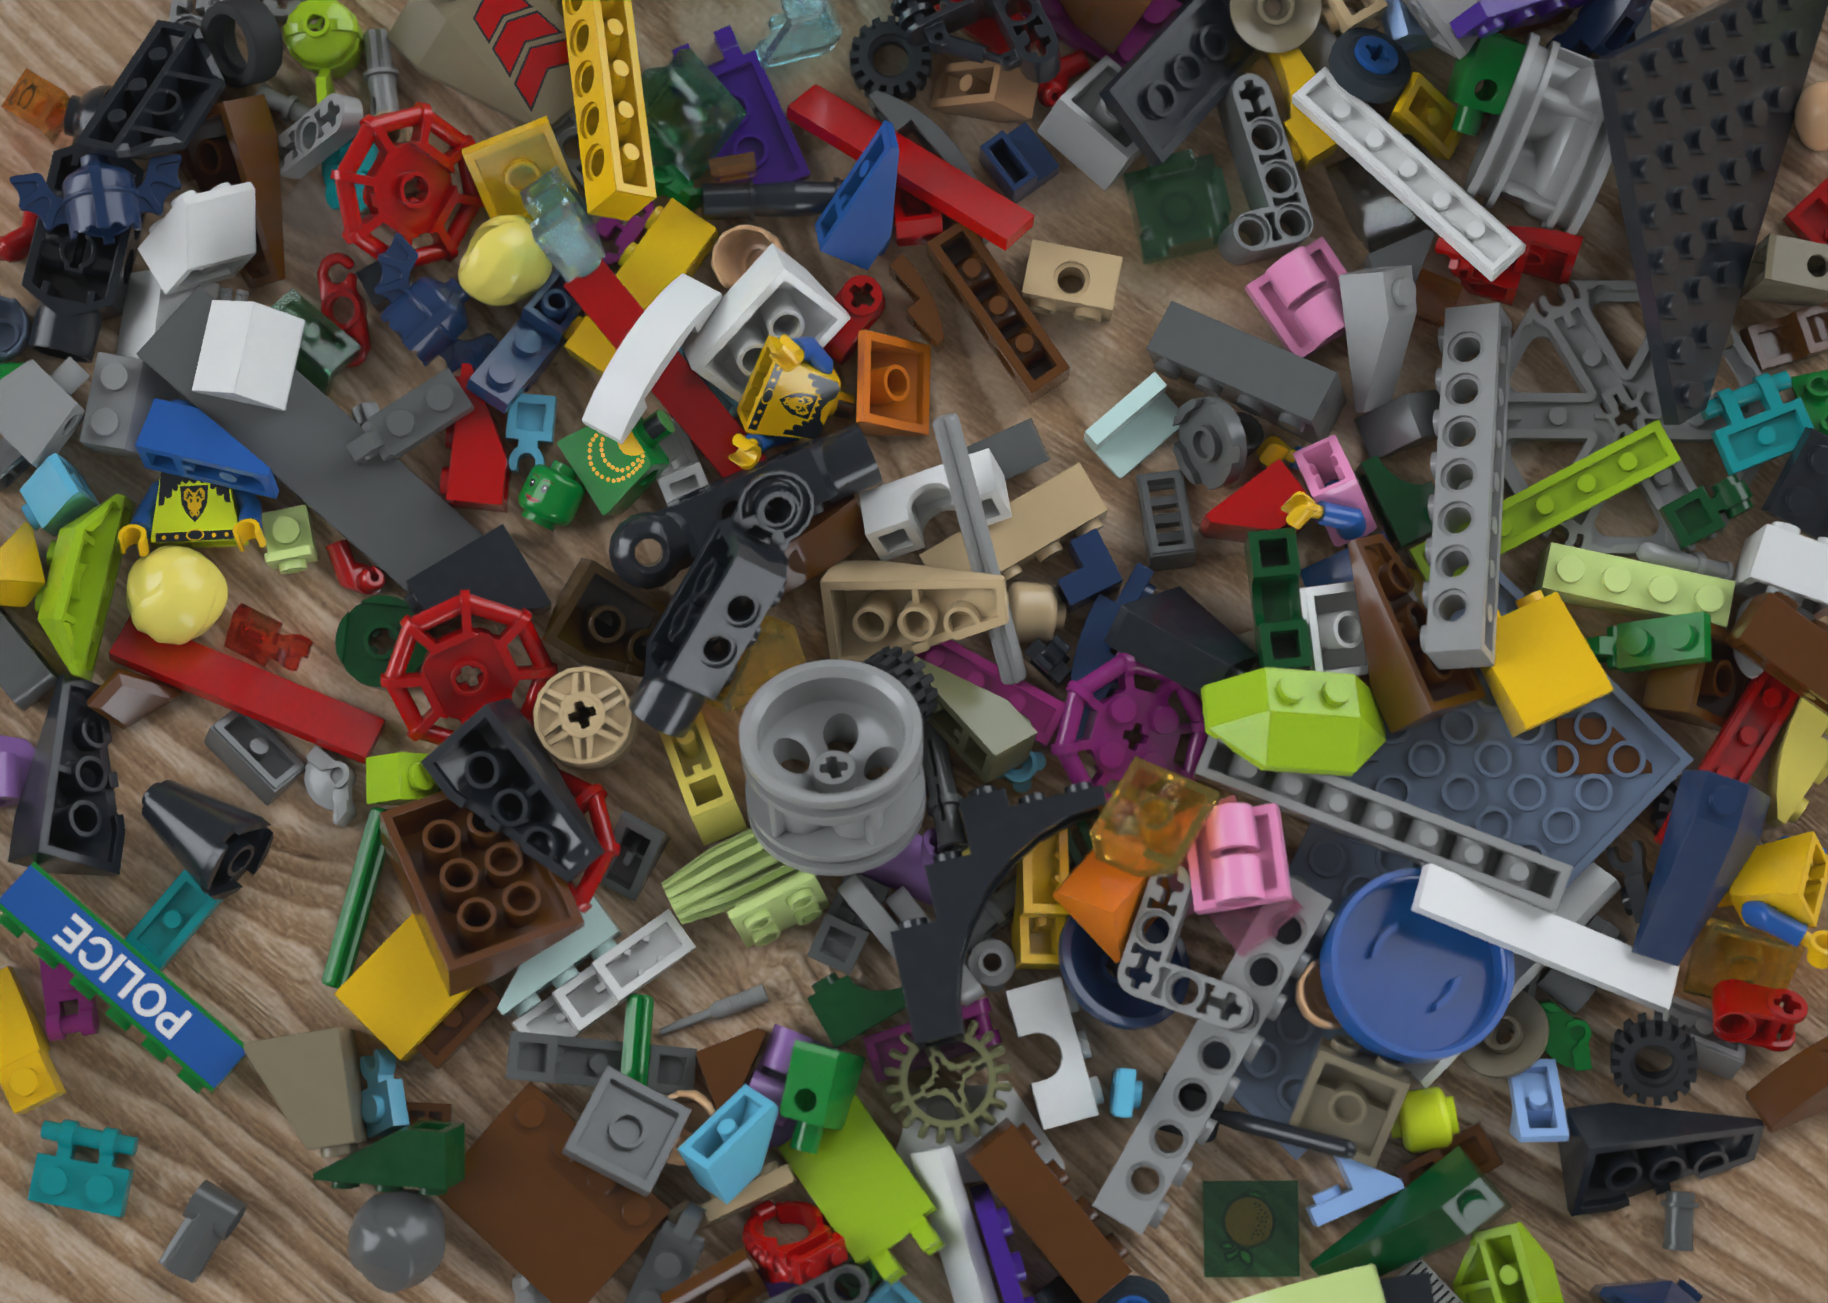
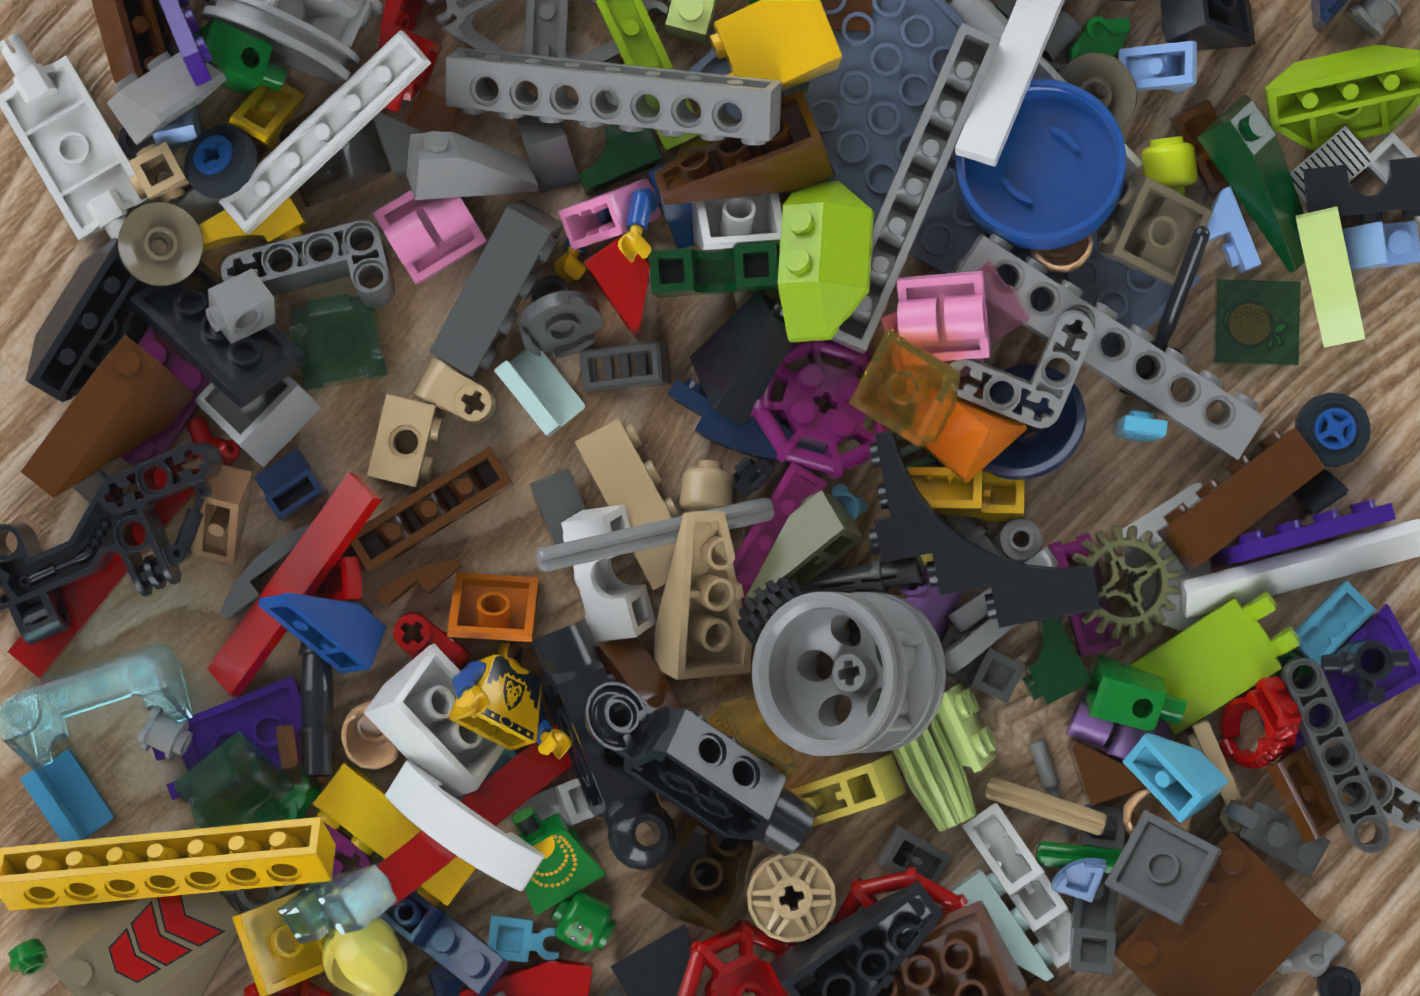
camera: 90 degrees left, 5 degrees up
black tyre [850,15,932,101] -> none
white arch [1005,976,1104,1130] -> none
dark blue piece [1055,528,1123,614] -> none
none -> light grey brick [137,705,193,760]
none -> light grey brick [206,269,275,344]
none -> tan piece [413,357,497,424]
none -> tan axle [985,777,1107,835]
none -> medium blue tile [1051,858,1107,903]

